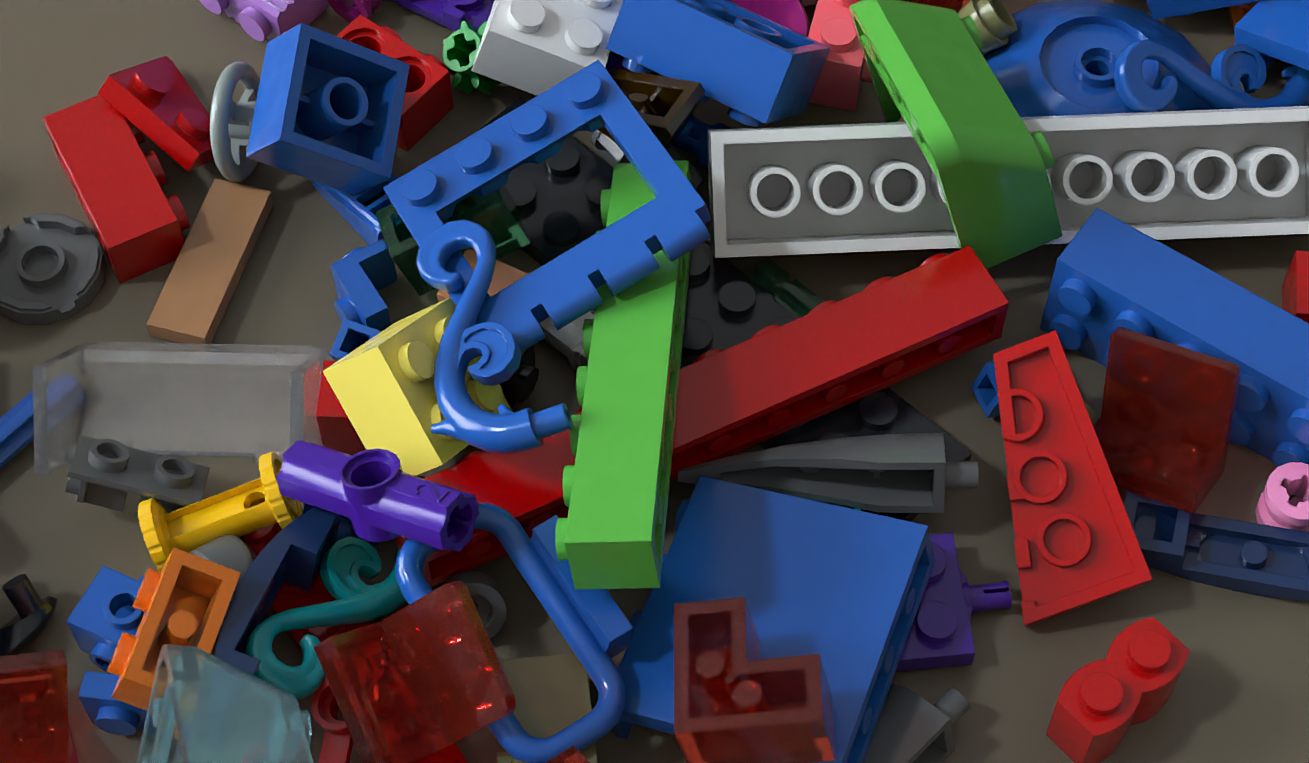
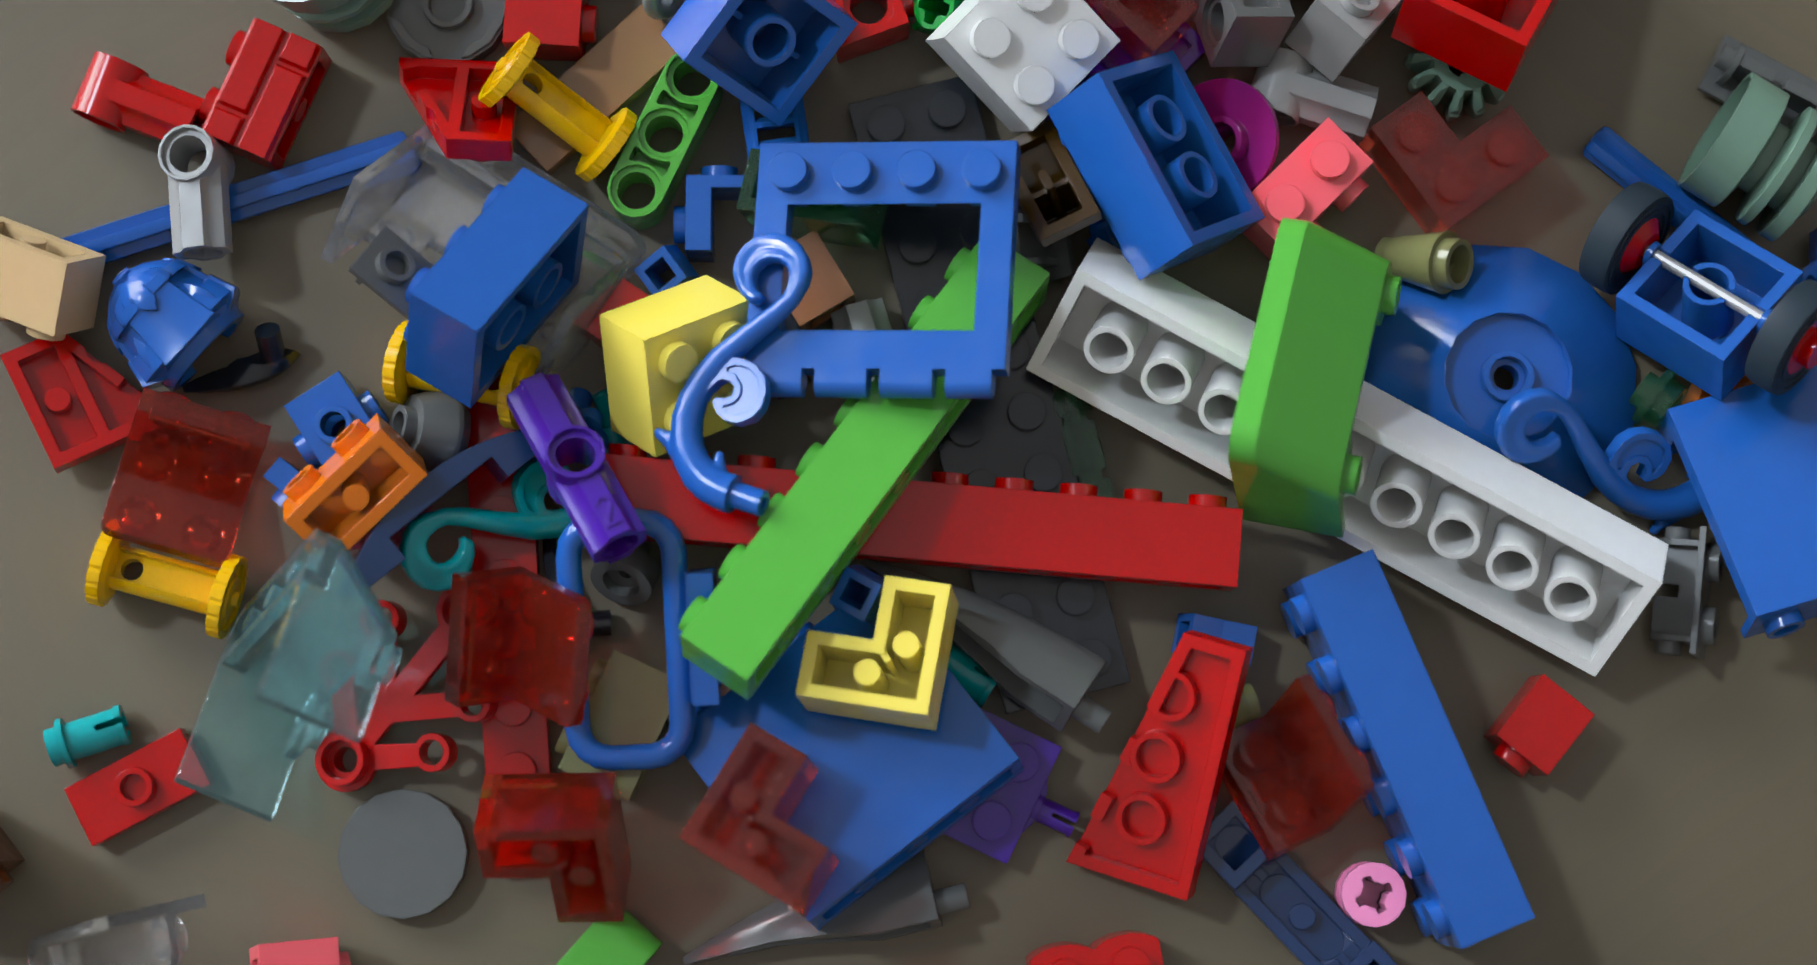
camera: 25 degrees right, 25 degrees up
none -> red wing [399,57,519,162]
none -> blue brick [403,167,589,408]
none -> yellow hose [478,32,637,182]
none -> bright green beam [607,53,723,230]
none -> light yellow brick [795,575,959,731]
none -> blue piece [829,564,884,627]
none -> clear green plate [1629,369,1687,430]

